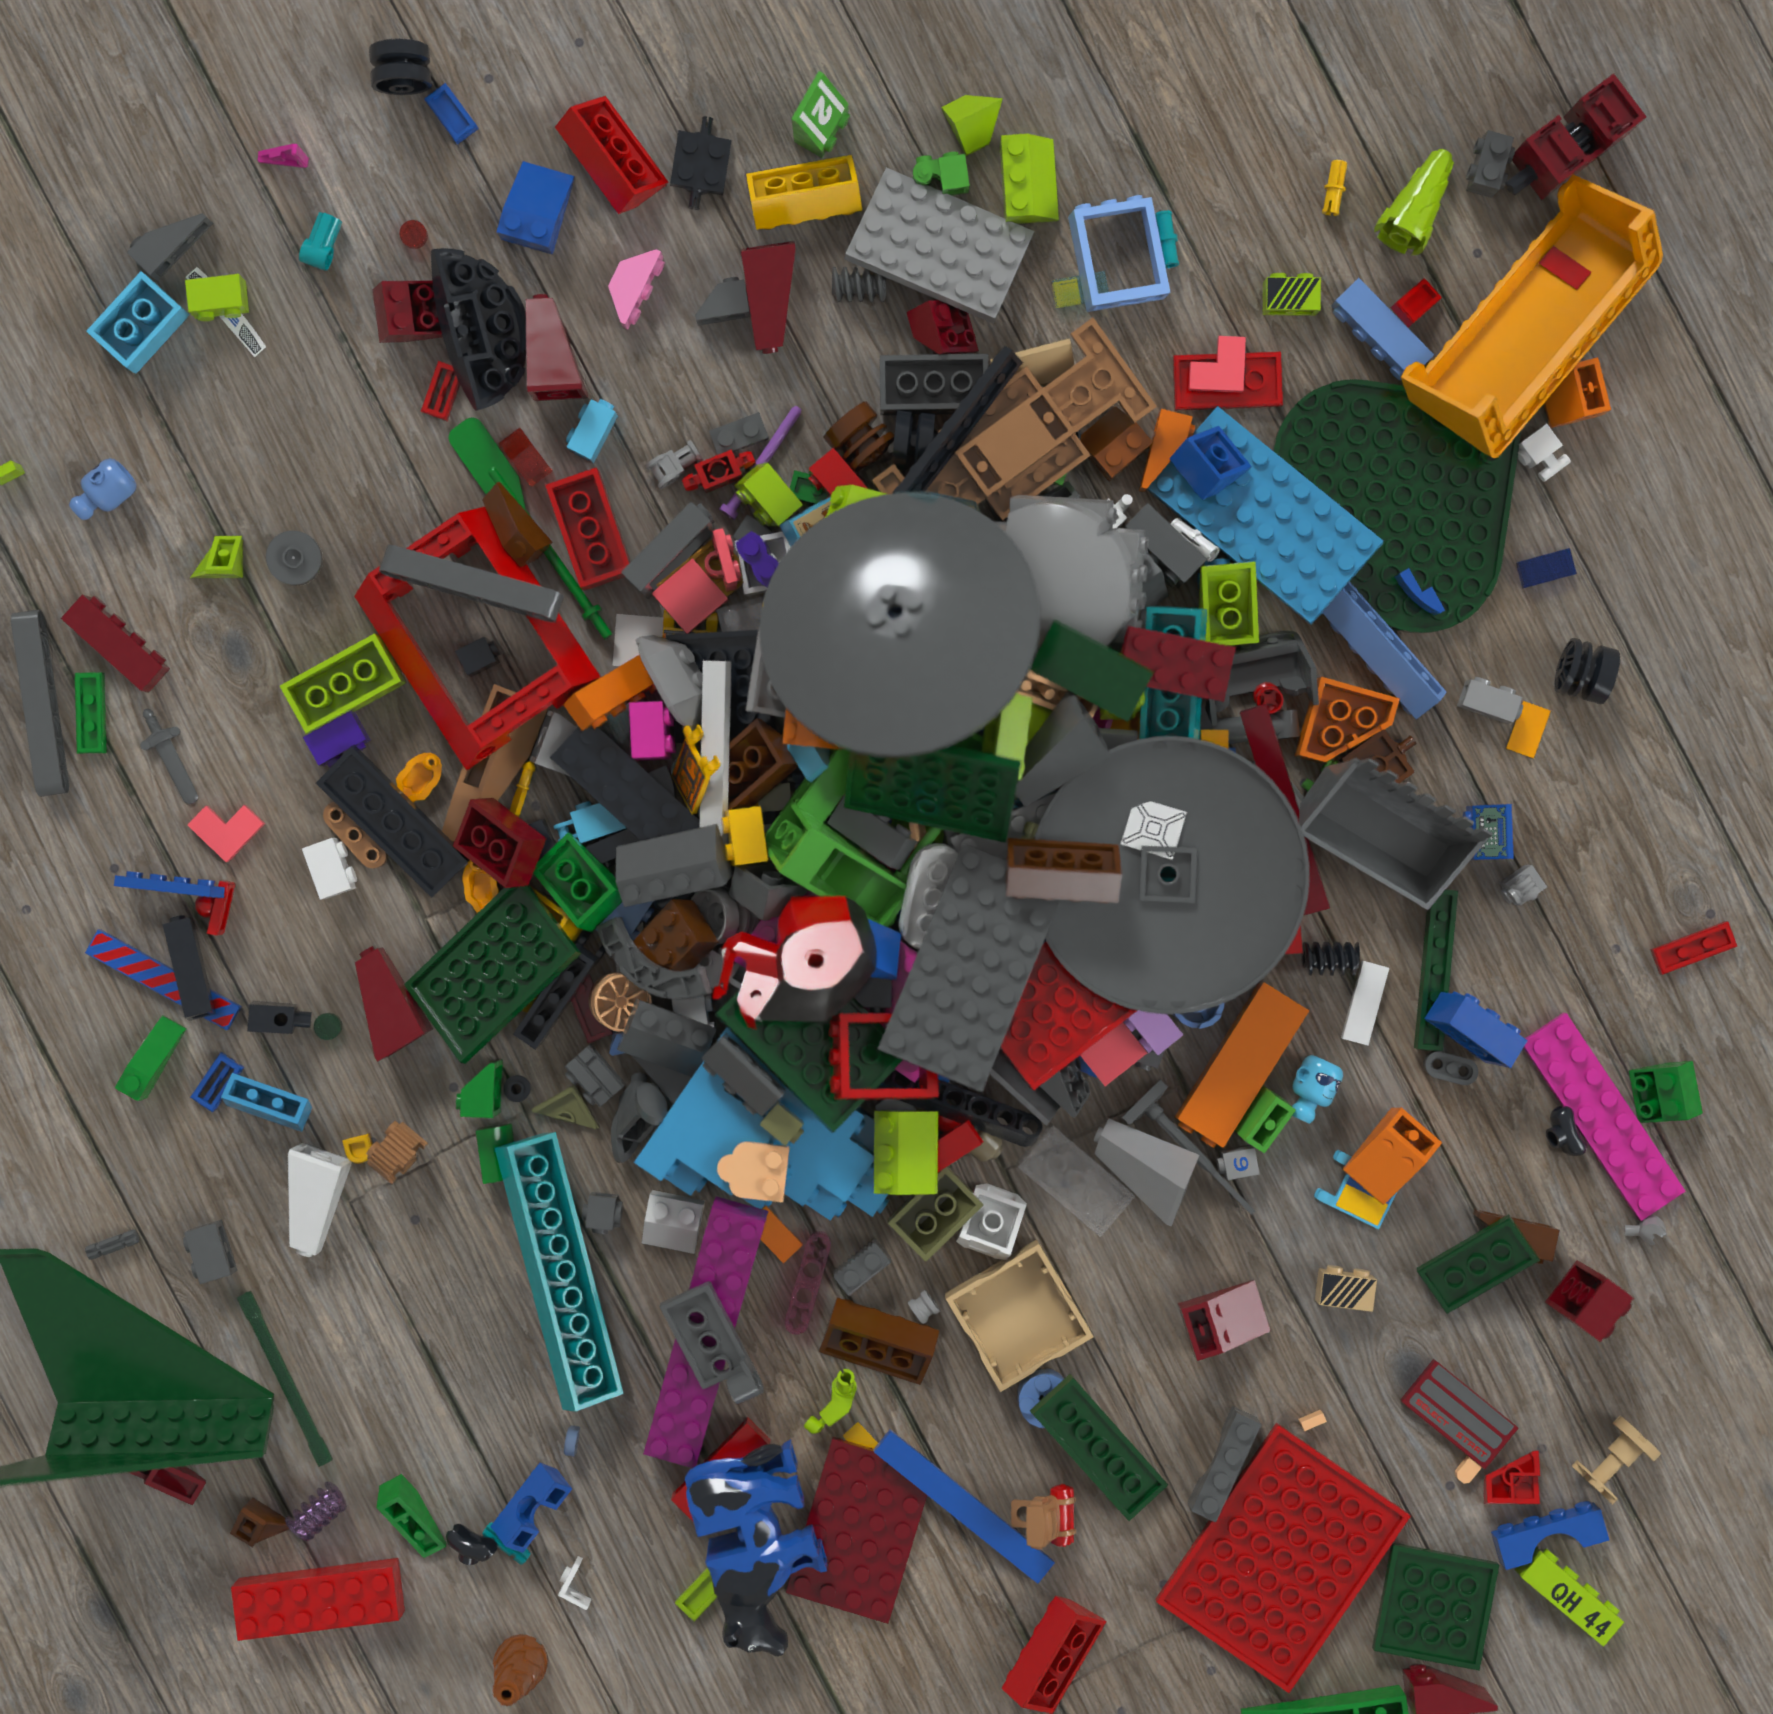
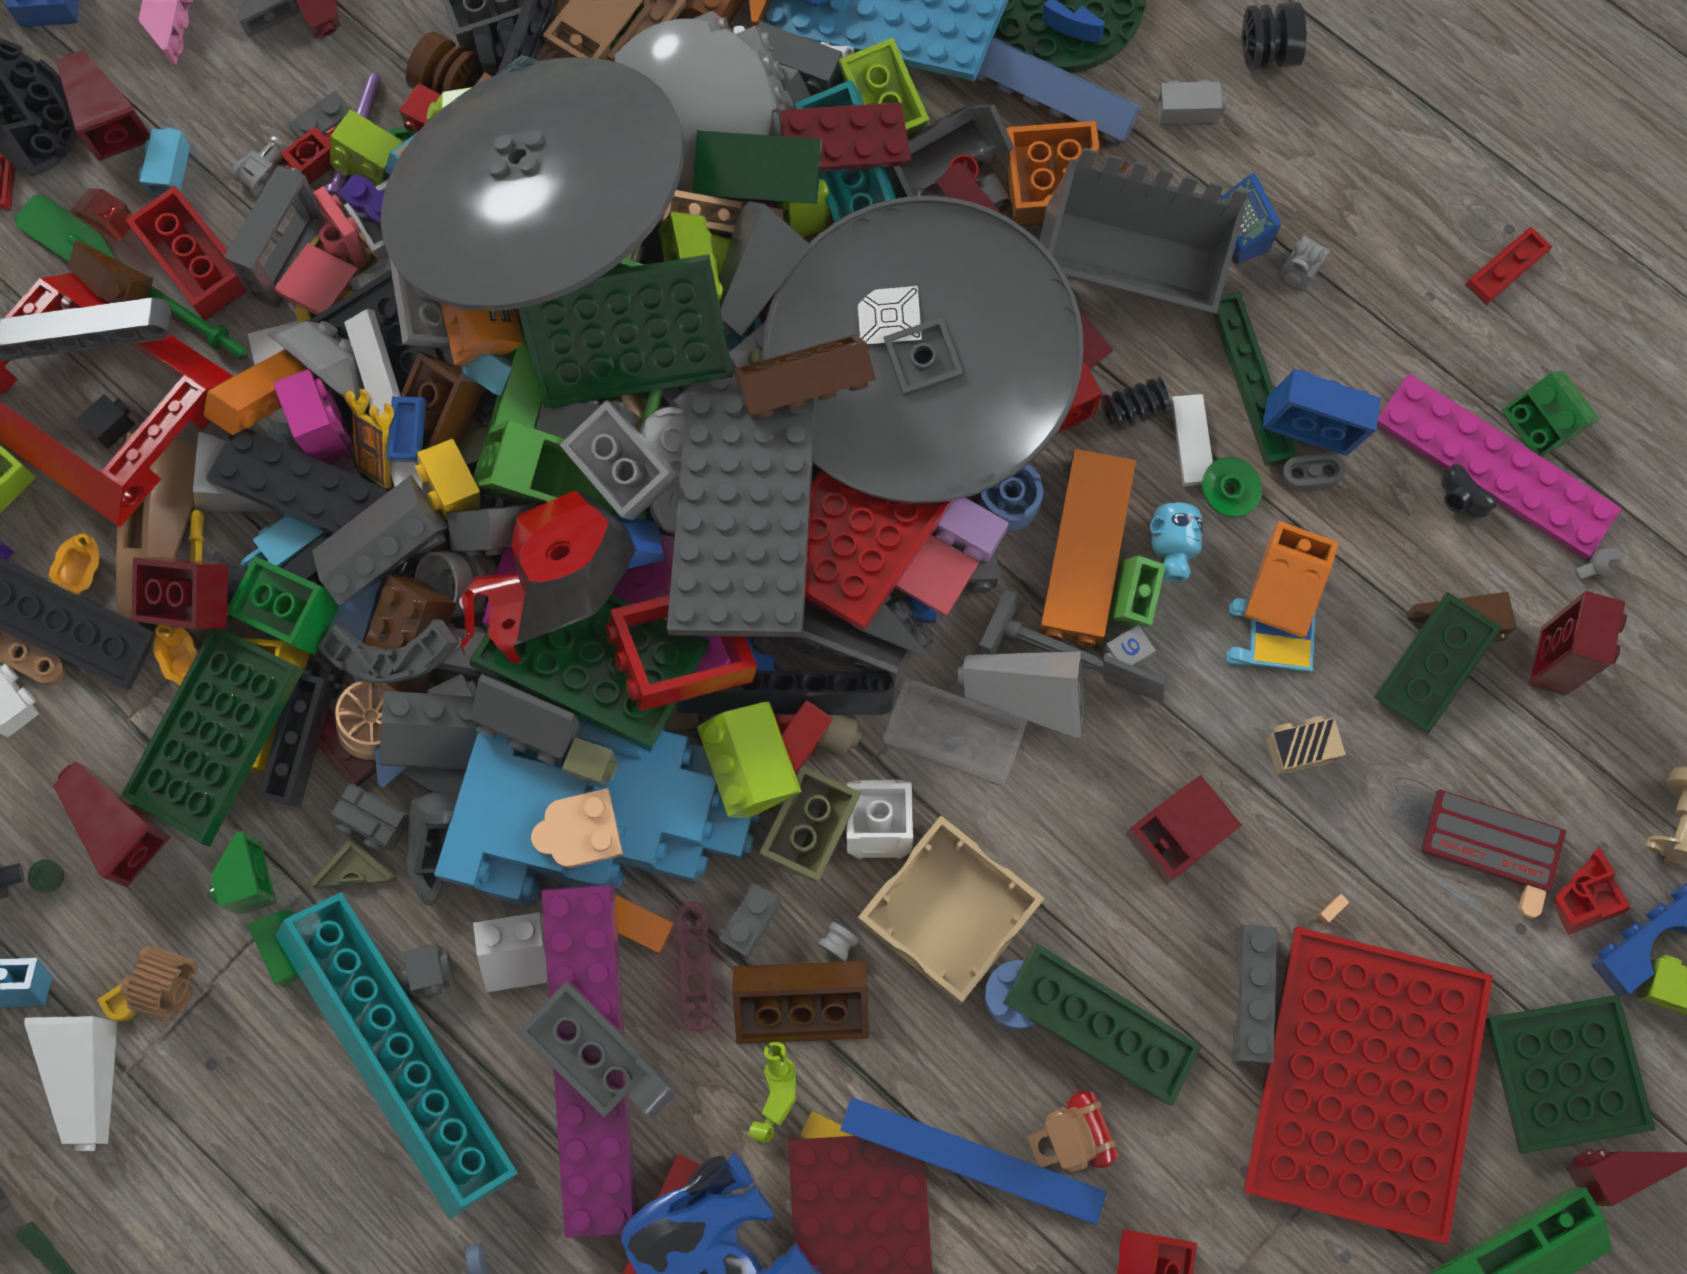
camera: 20 degrees left, 15 degrees down
black plate [503,1075,531,1102] -> none
black slope [854,977,893,1013] -> none
light orange sticker [1506,701,1551,758] -> none
none -> blue tile [387,396,426,462]
none -> light grey slope [560,401,680,521]
none -> green dish [1202,457,1262,518]

